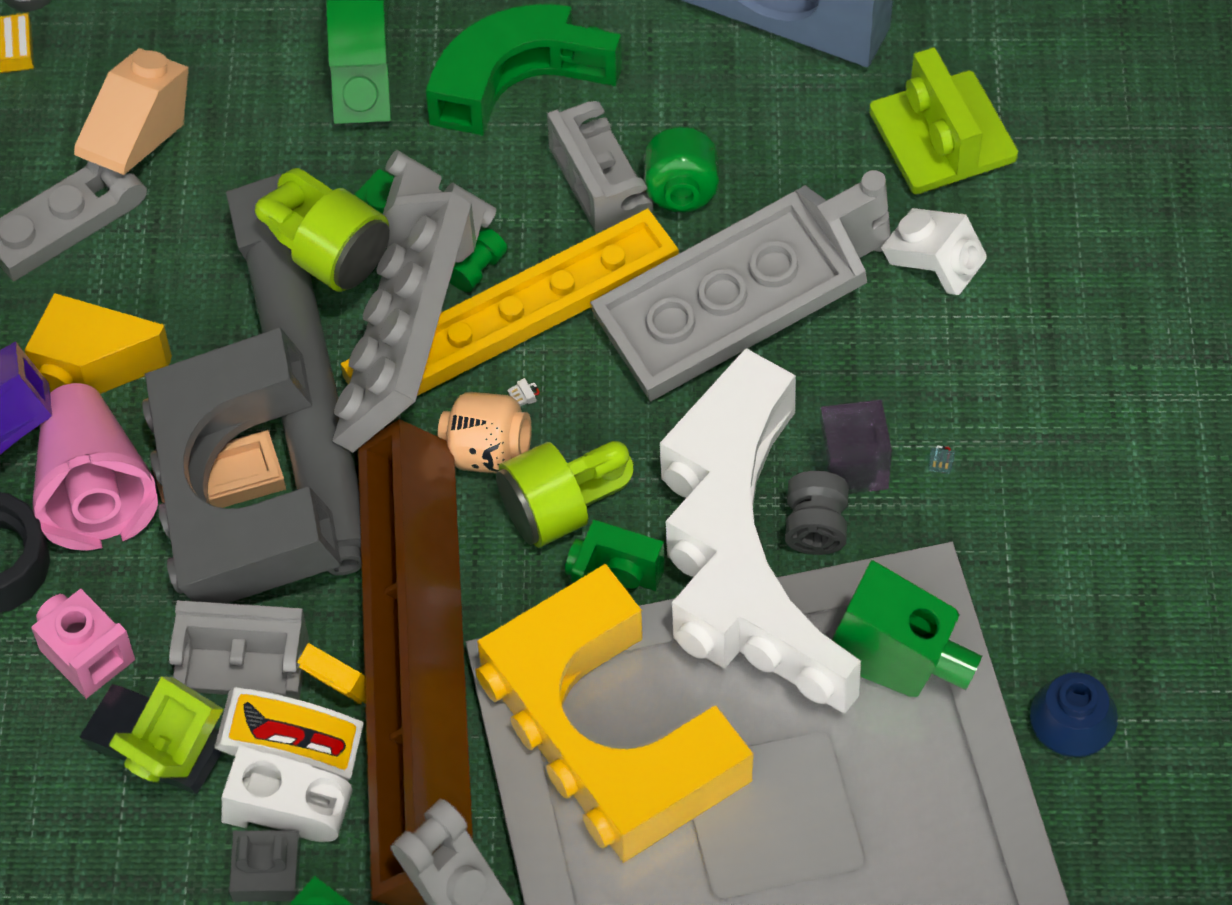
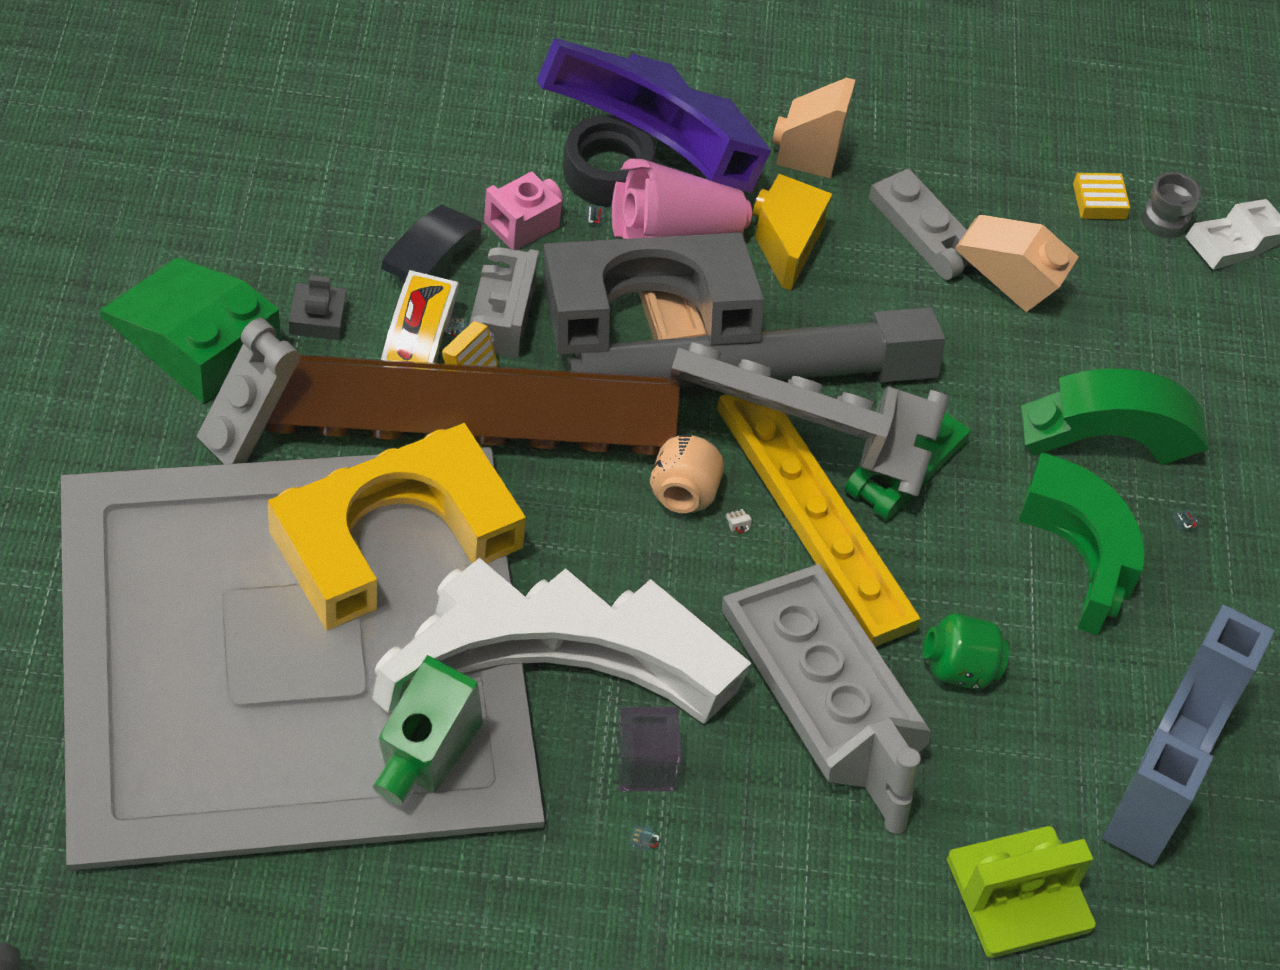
camera: 85 degrees right, 5 degrees down
lime bracket [109,676,223,782] -> none
white leg [222,745,353,842] -> none
lime piece [255,168,390,292] -> none
lime piece [496,441,633,548] -> none
light grey hinge [547,101,653,233] -> none
green bracket [565,519,664,591] -> none
dark grey wheel [785,471,849,555] -> none
white bracket [881,208,986,295] -> none
dark blue cone [1030,672,1118,757] -> none
none -> clear light blue piece [584,205,604,224]

